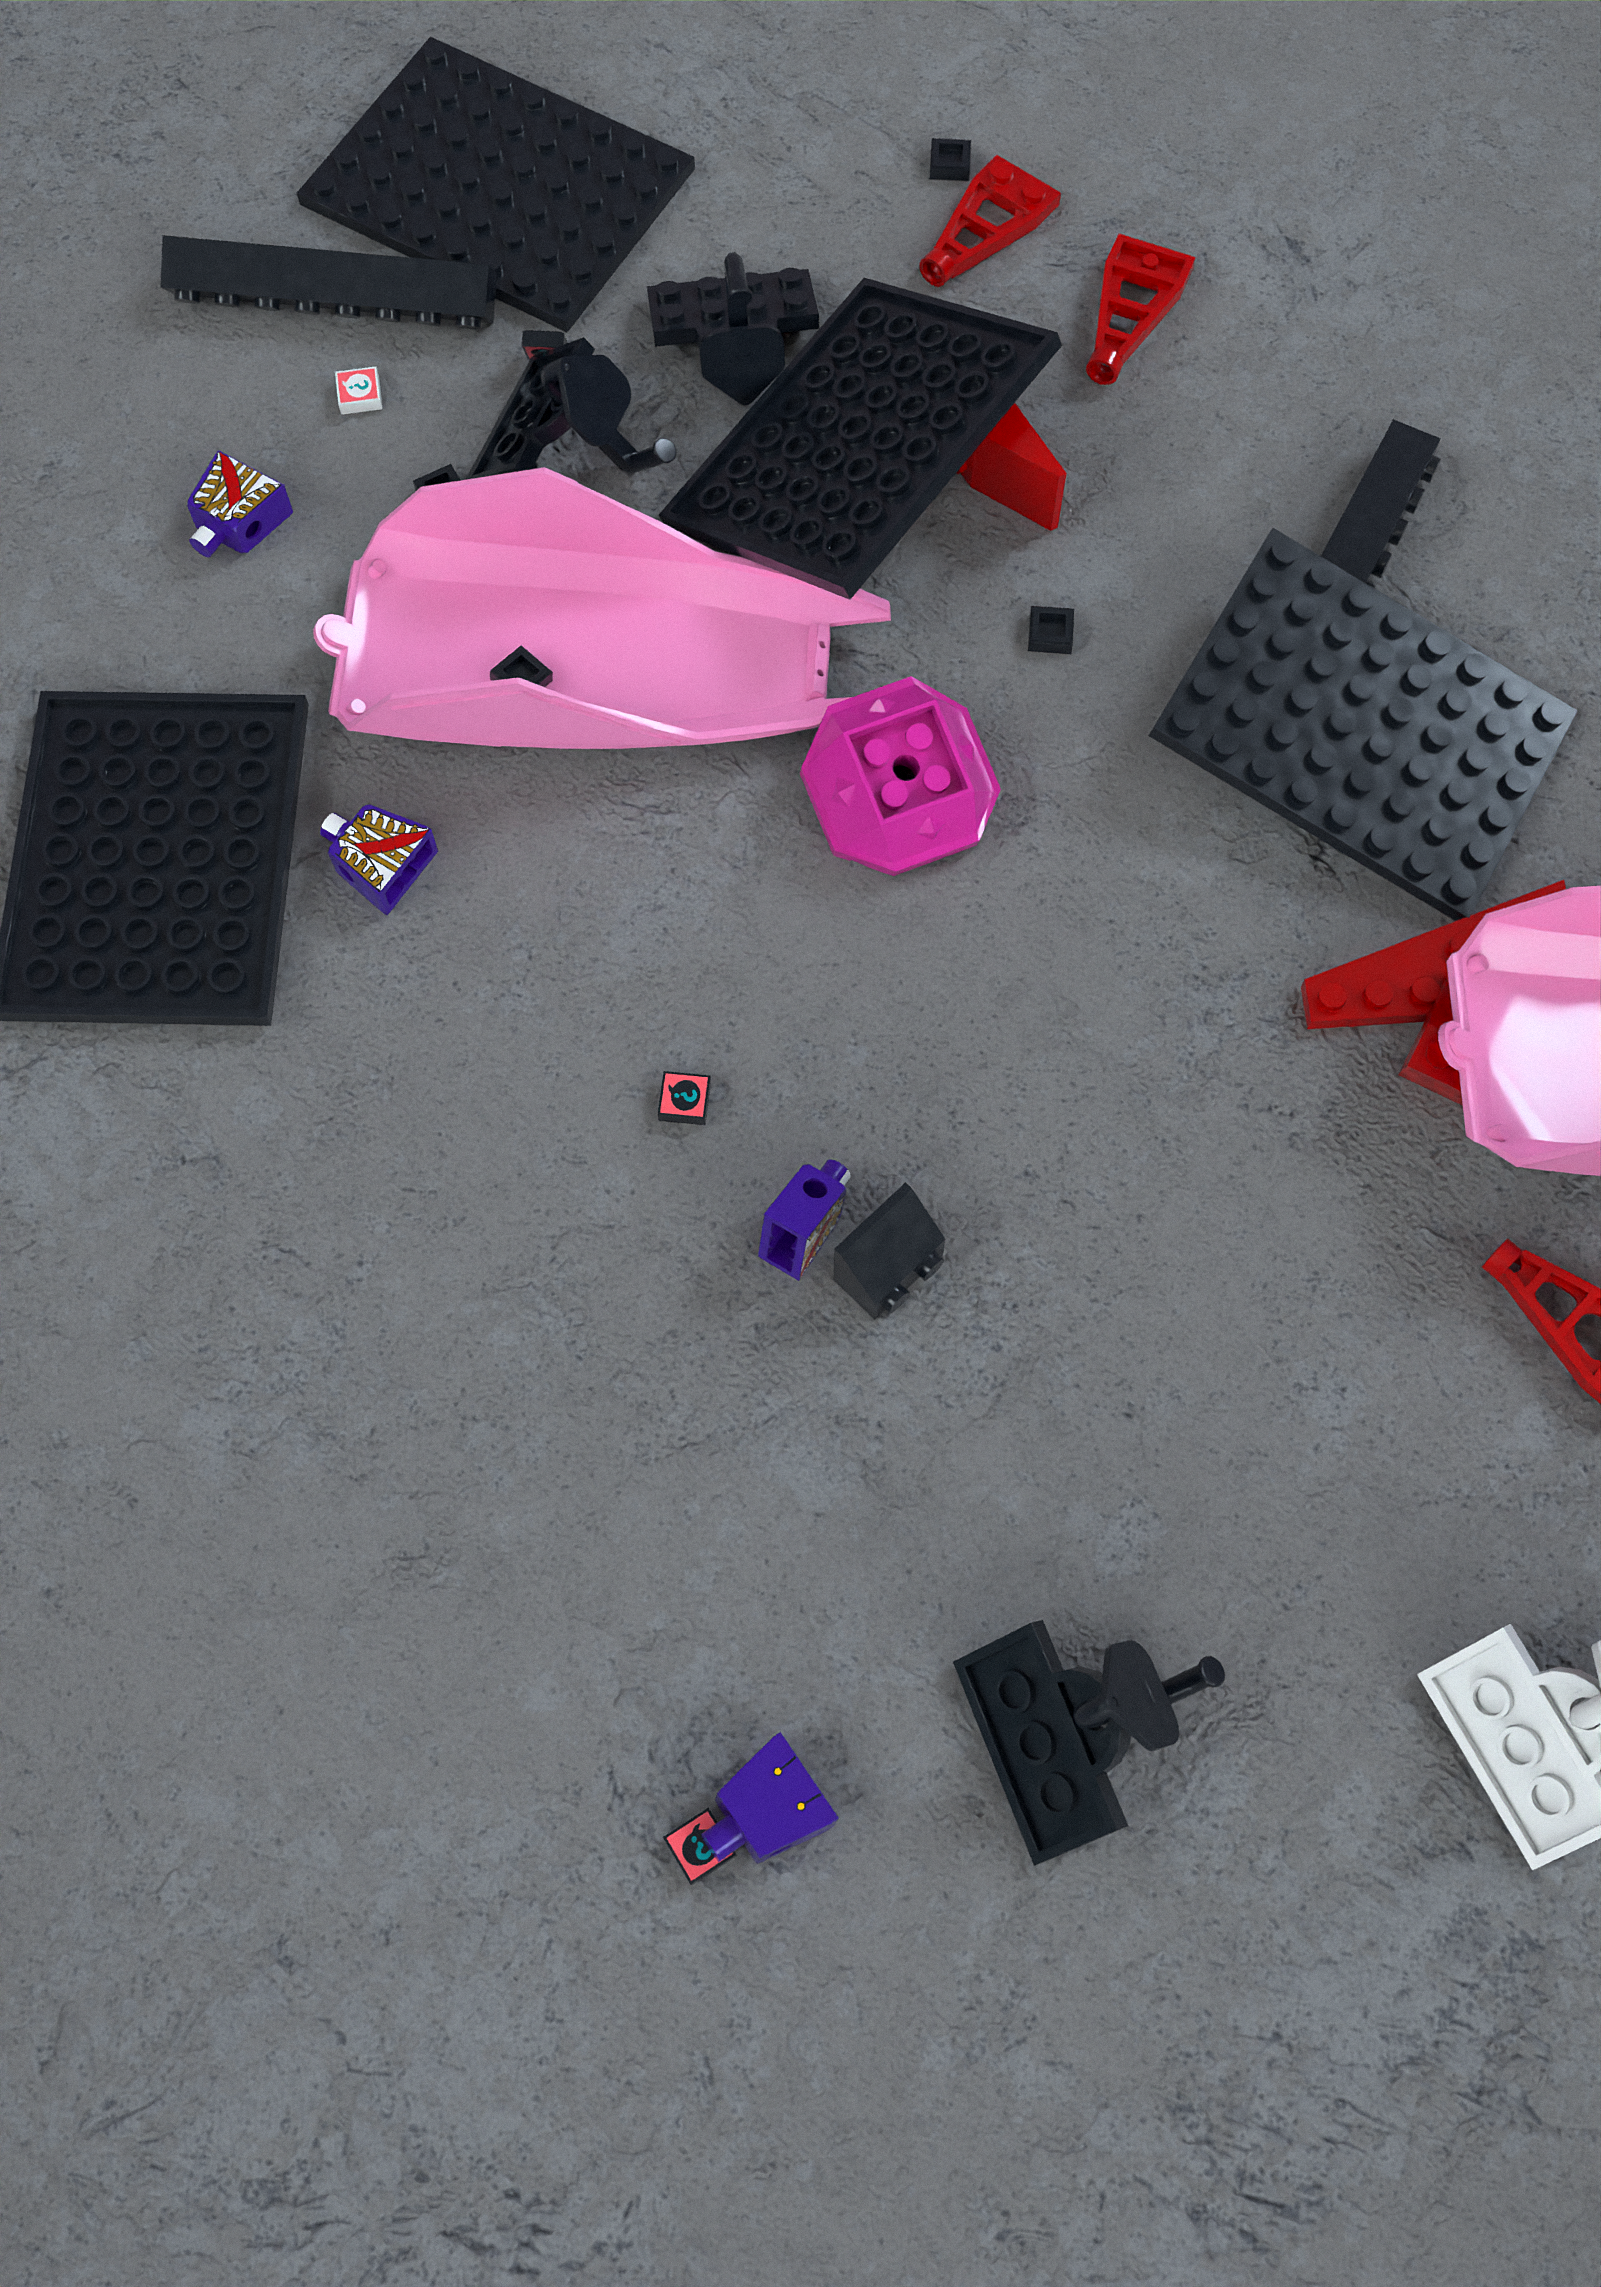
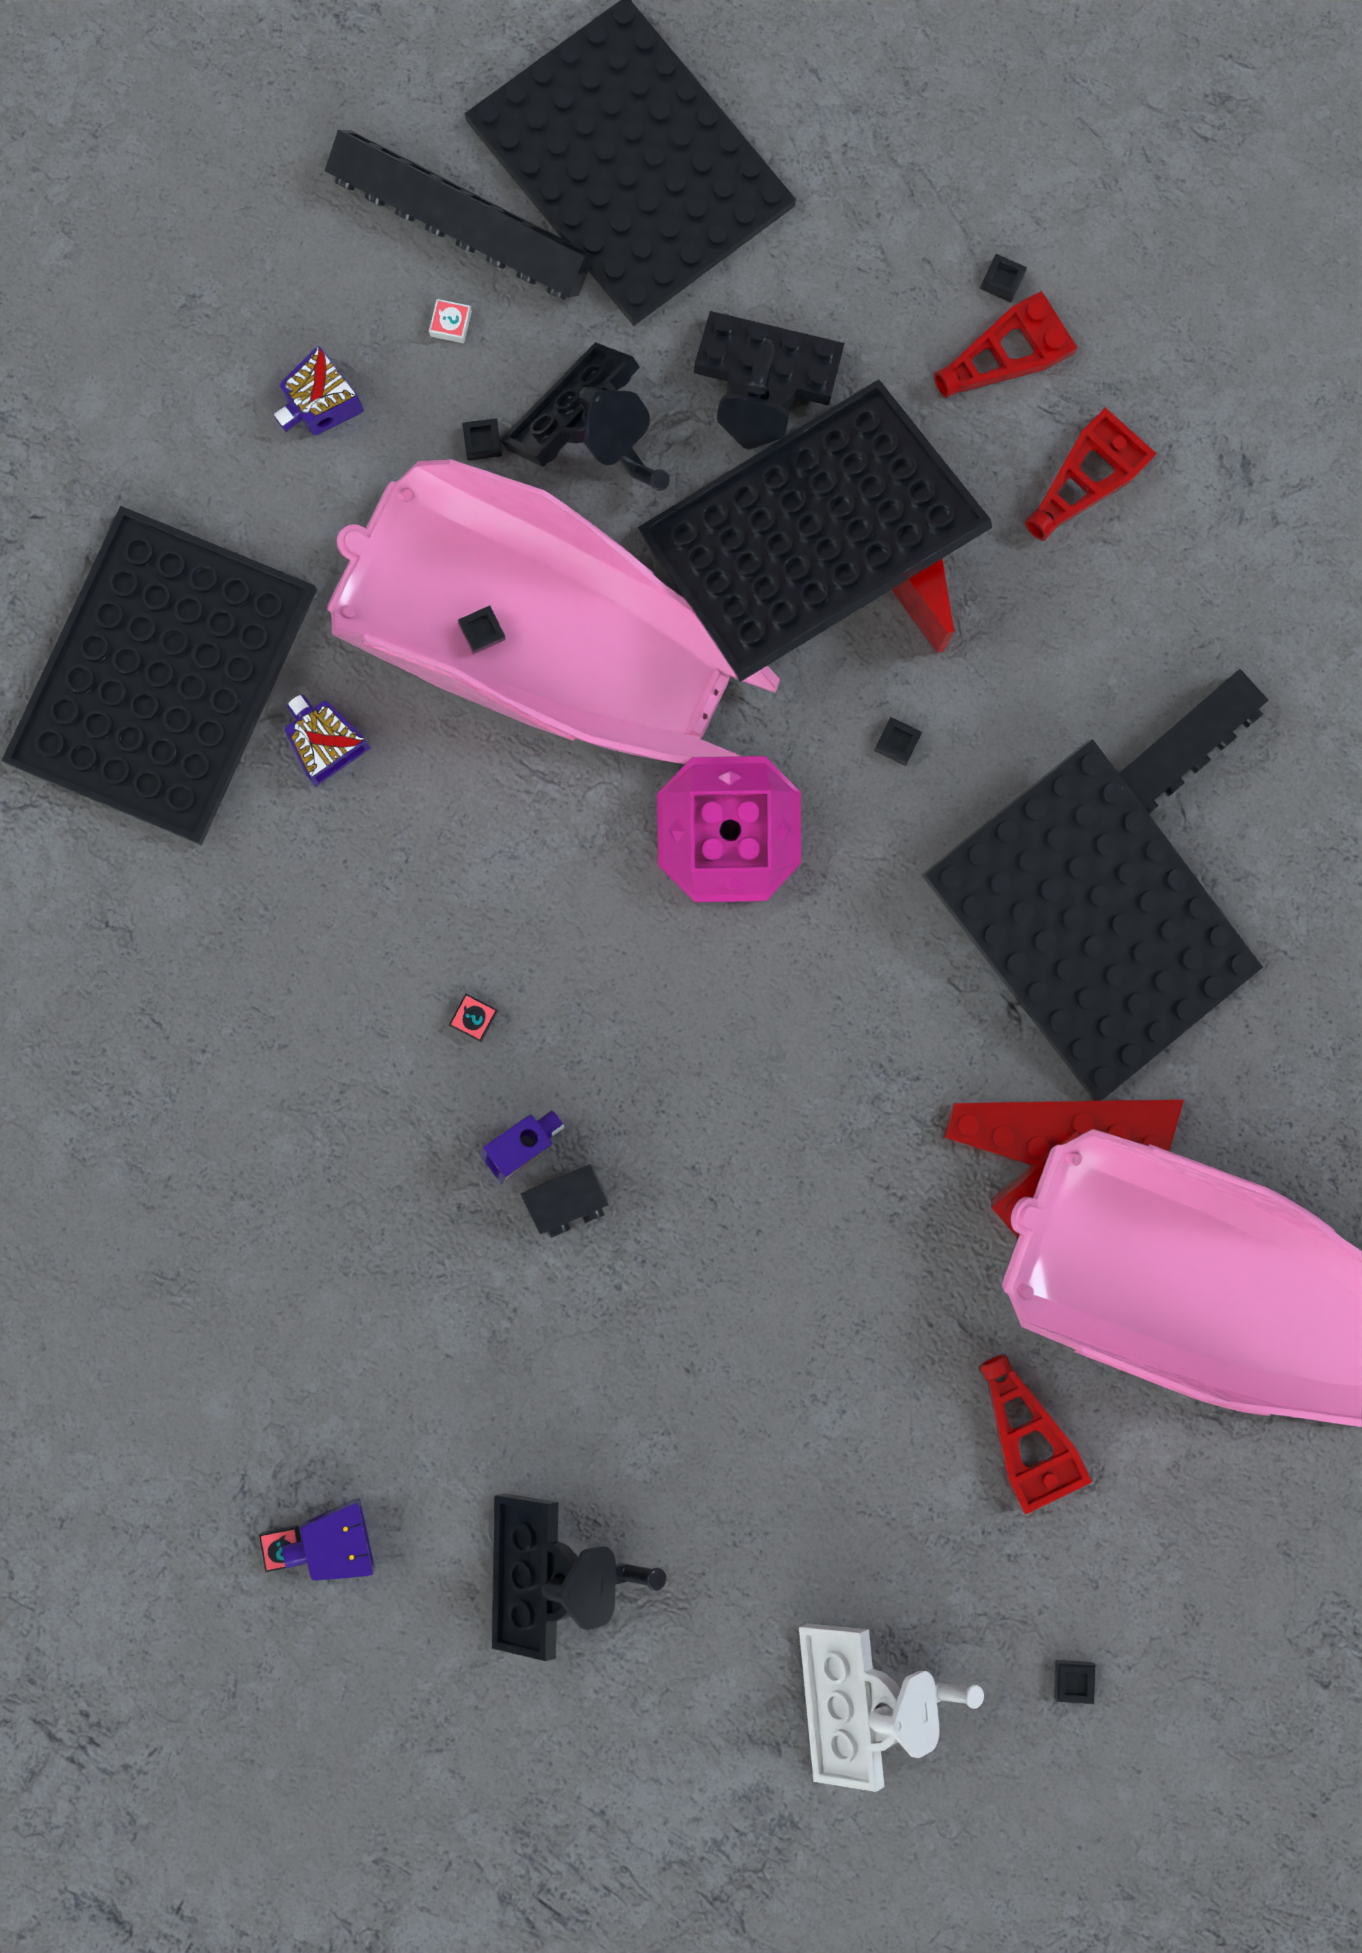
camera: 15 degrees right, 15 degrees up
black tile [522,330,568,359] -> none

